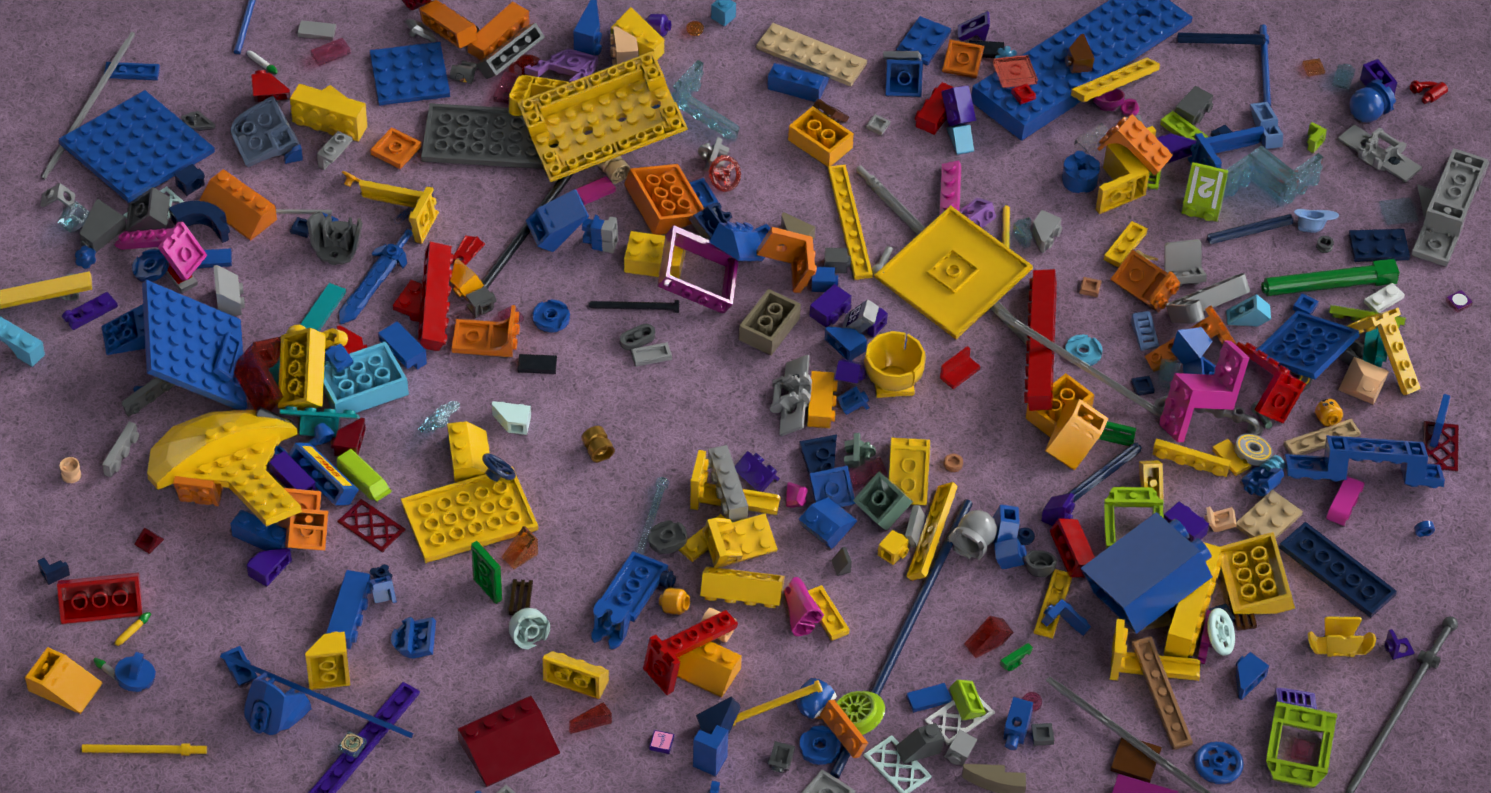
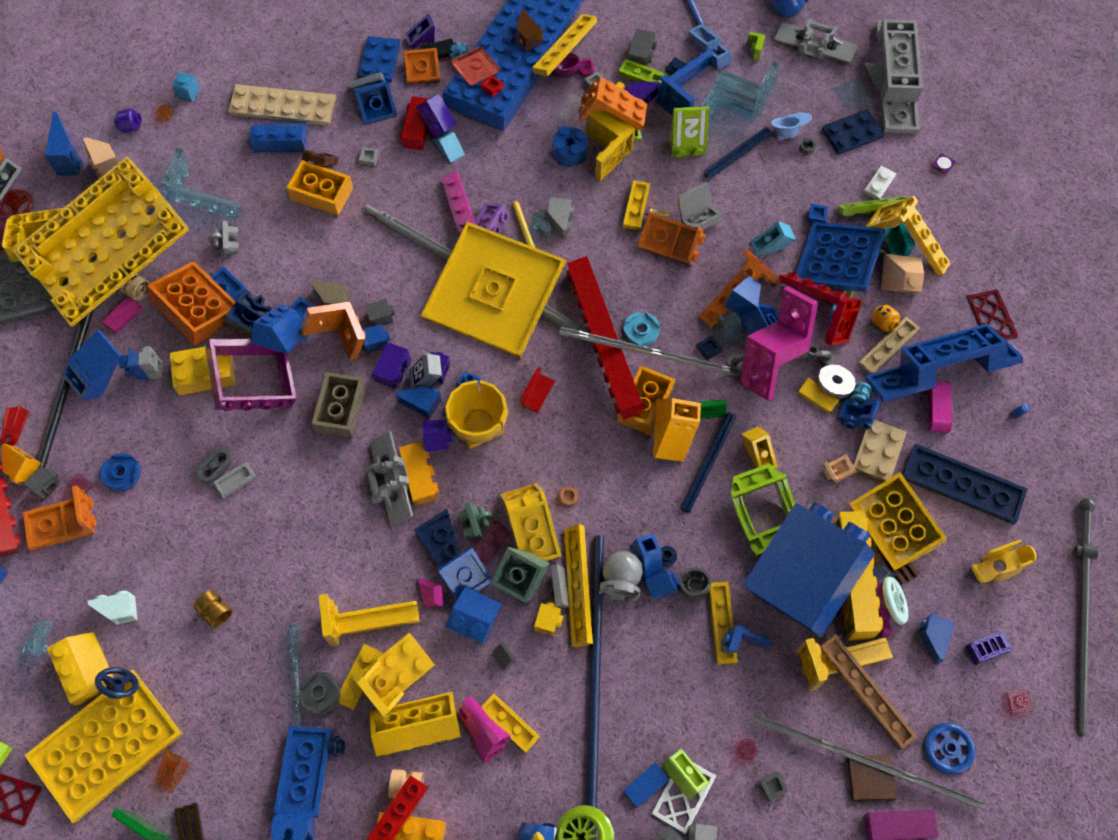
camera: 20 degrees left, 15 degrees up
black tile [518,354,557,374] -> none
medium lavender wing [524,48,598,83] -> none
black bar [589,300,680,313] -> none
yellow wedge [611,7,664,60] -> none
light orange head [659,588,690,615] -> none
light grey brick [706,445,748,522] -> none
clear red piece [709,155,741,192] -> none
dark purple bracket [735,451,780,492] -> none
yellow tile [828,165,873,280] -> none
blue bracket [837,386,870,415] -> none
light grey bar [872,246,893,275] -> none
clear red slope [964,616,1014,658] -> none
green tile [1000,643,1033,671] -> none
blue torso [1003,697,1033,750] -> none
dark purple slope [1041,493,1075,526] -> none
red brick [1050,518,1095,578] -> none
nougat tile [1079,277,1102,297] -> none
medium blue slope [1131,311,1159,351] -> none
yellow plate [1152,438,1231,477] -> none
dark purple brick [1164,501,1209,542] -> none
light grey beam [1166,273,1250,324] -> none
sand green bar [1251,401,1272,429] -> none
green brick [1261,259,1400,296] -> none
lime wedge [1266,702,1337,788] -> none
dark purple bracket [1384,629,1415,660] -> none
blue tile [1429,394,1451,448] -> none

